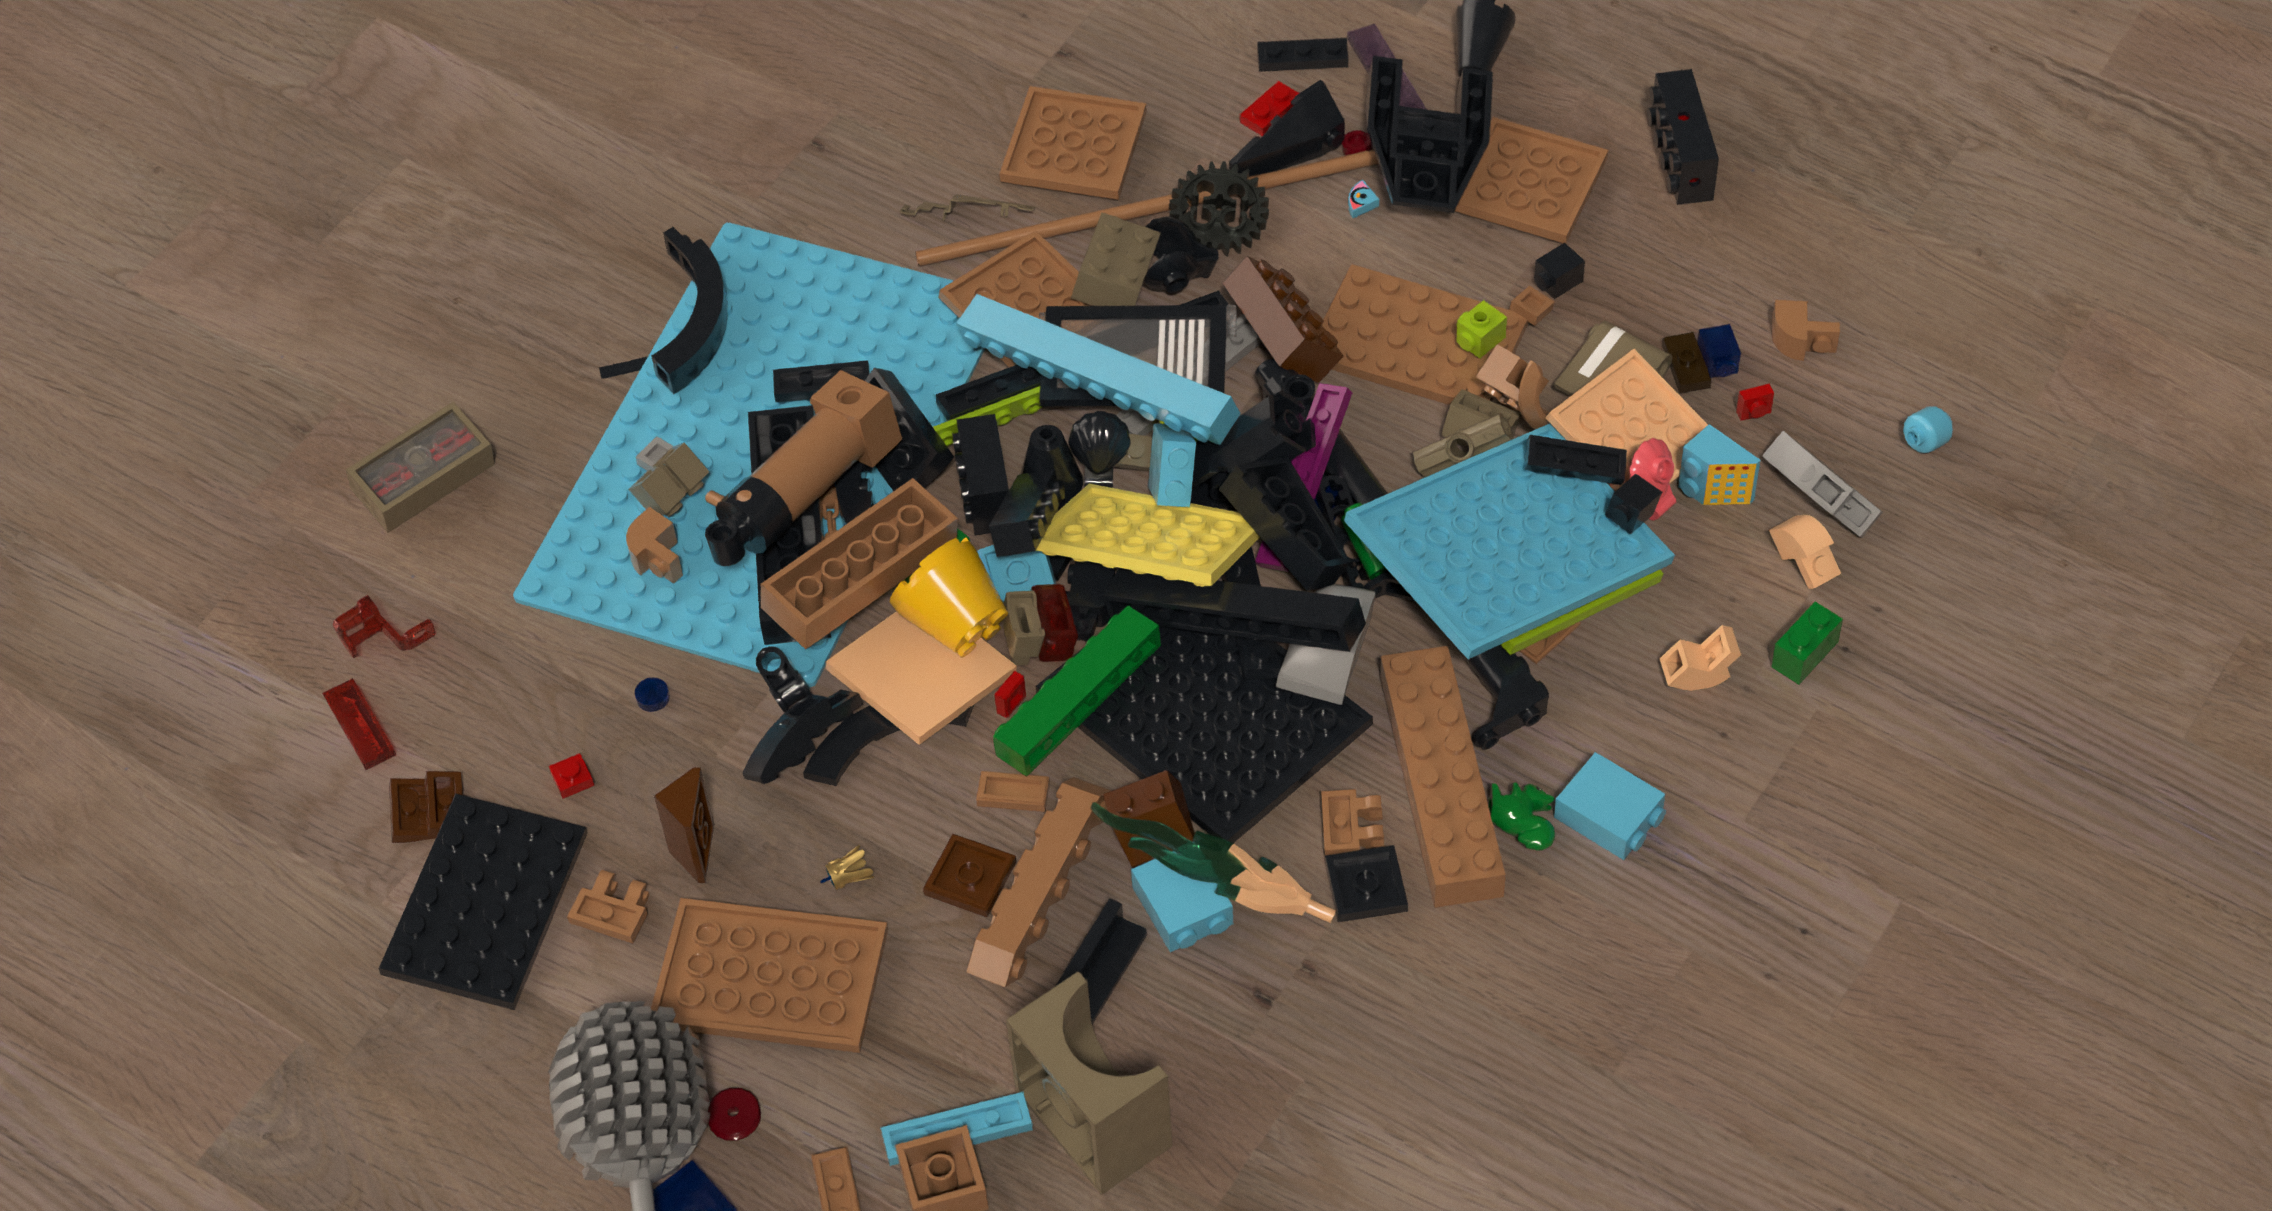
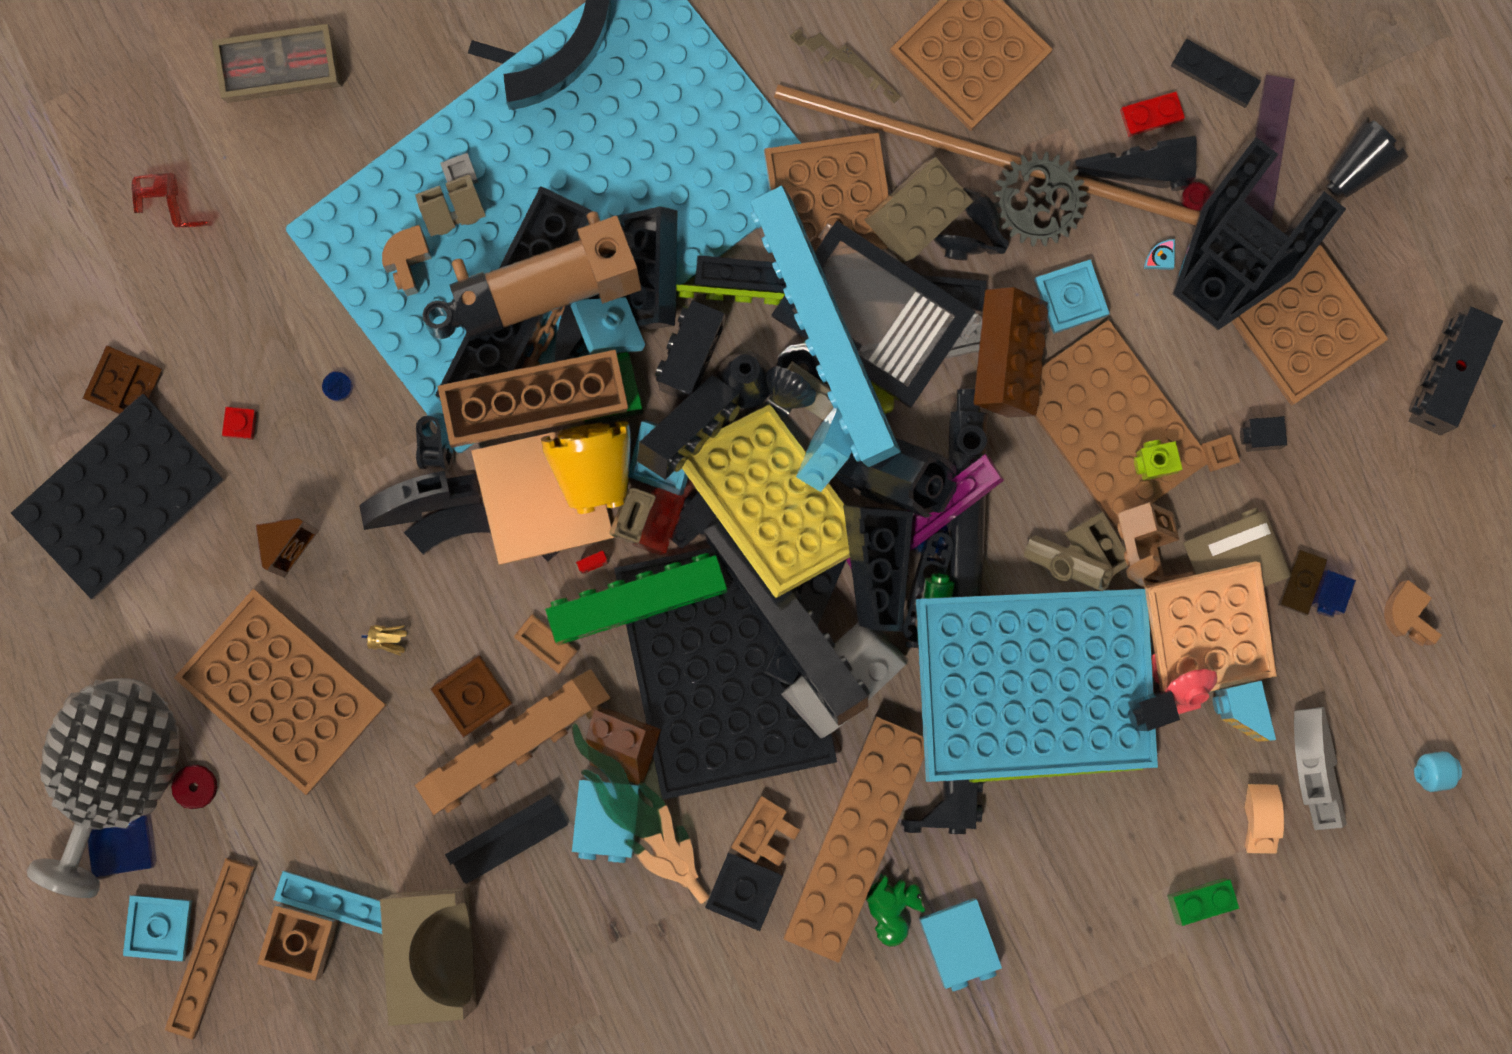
camera: 25 degrees right, 30 degrees up
clear red tile [322,678,396,771] -> none
medium nougat plate [567,870,650,943] -> none
black plate [773,360,870,402] -> none
black plate [1525,435,1627,485] -> none
light nougat brick [1660,625,1741,691] -> none
red plate [1736,383,1774,421] -> none
none -> medium azure plate [571,297,645,354]
none -> medium azure plate [1034,260,1110,334]

